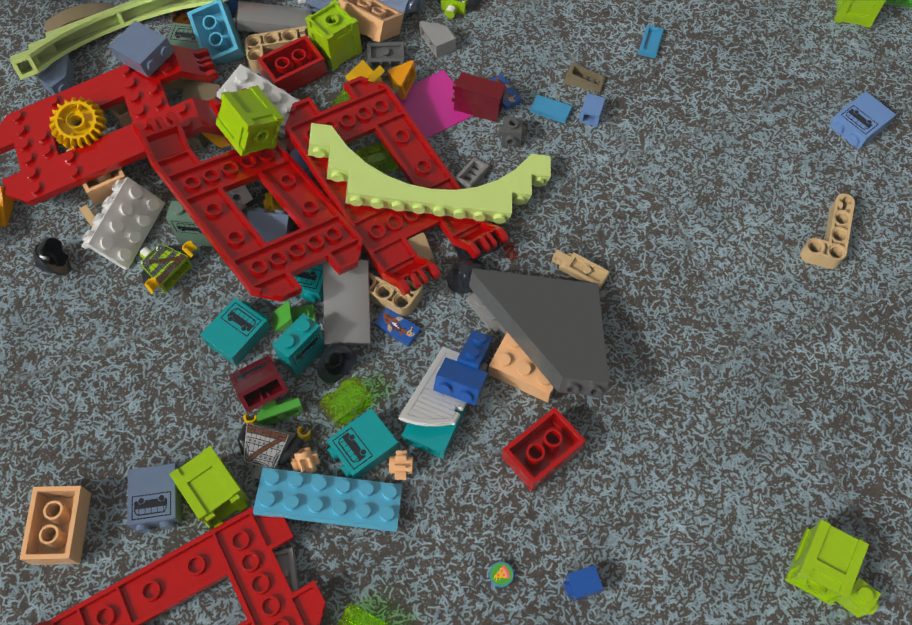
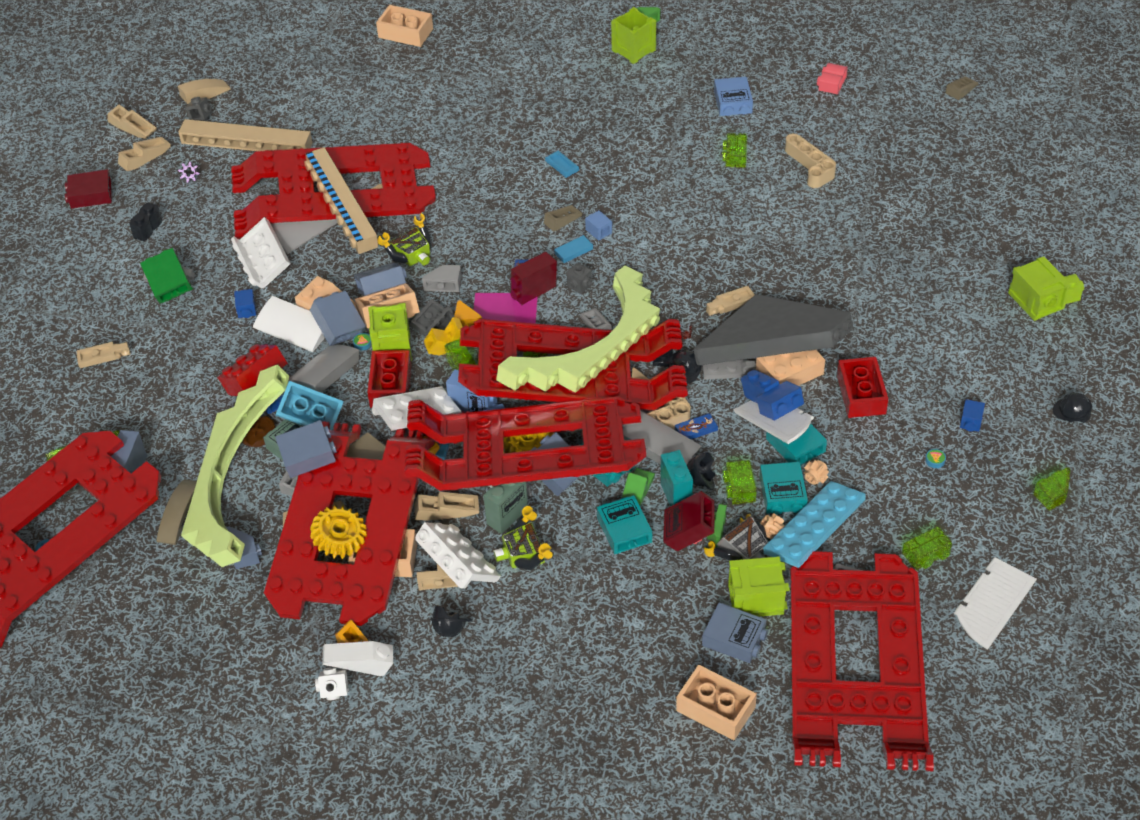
camera: 55 degrees left, 15 degrees down
lime container [216,85,284,157] -> none
tan beam [245,26,309,73] -> none
none -> clear neon green brick [722,133,747,168]

